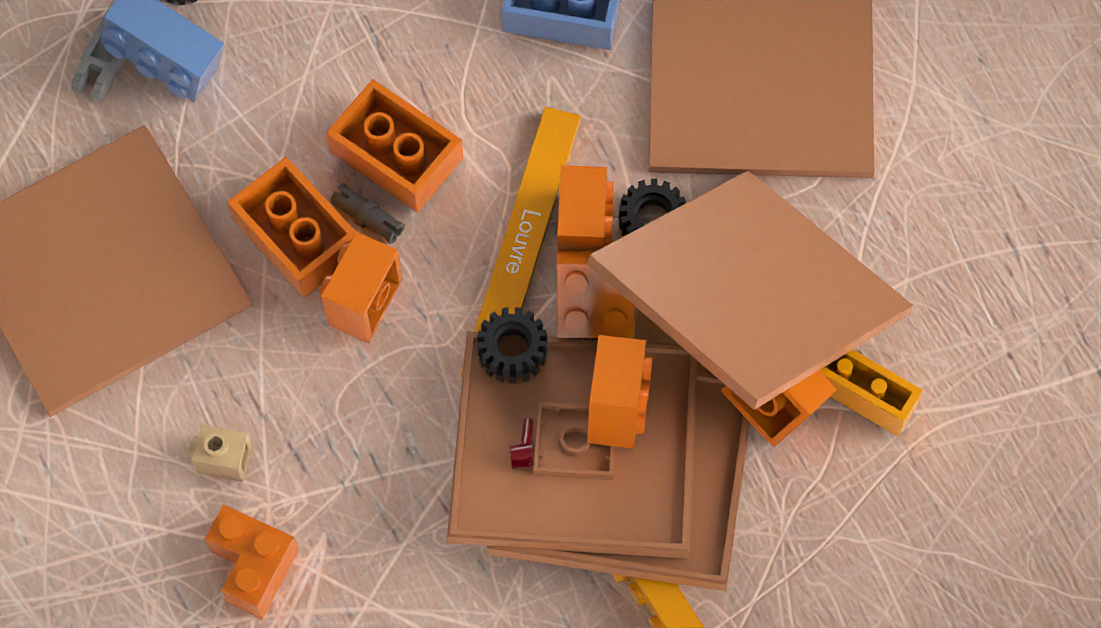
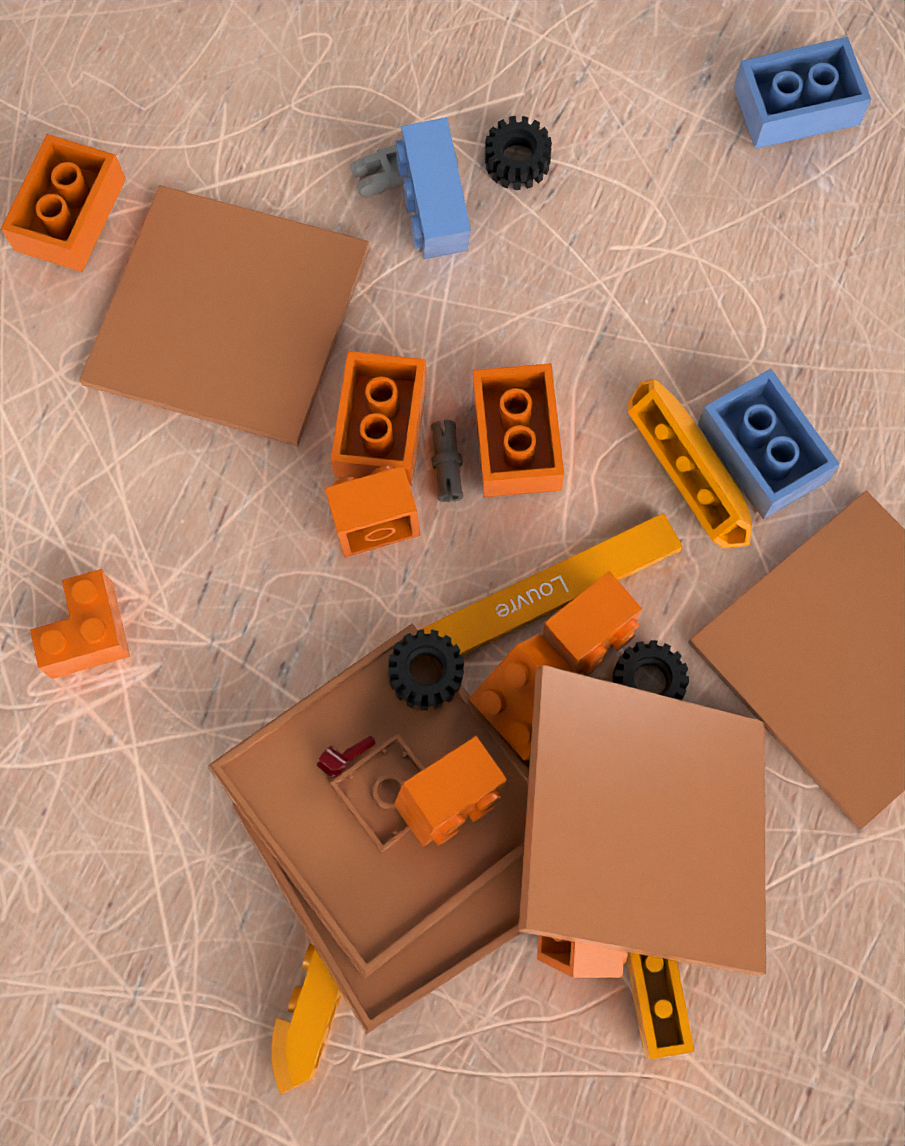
camera: 50 degrees right, 5 degrees up
tan brick [189,424,252,482] -> none
none -> light orange brick [627,379,752,549]

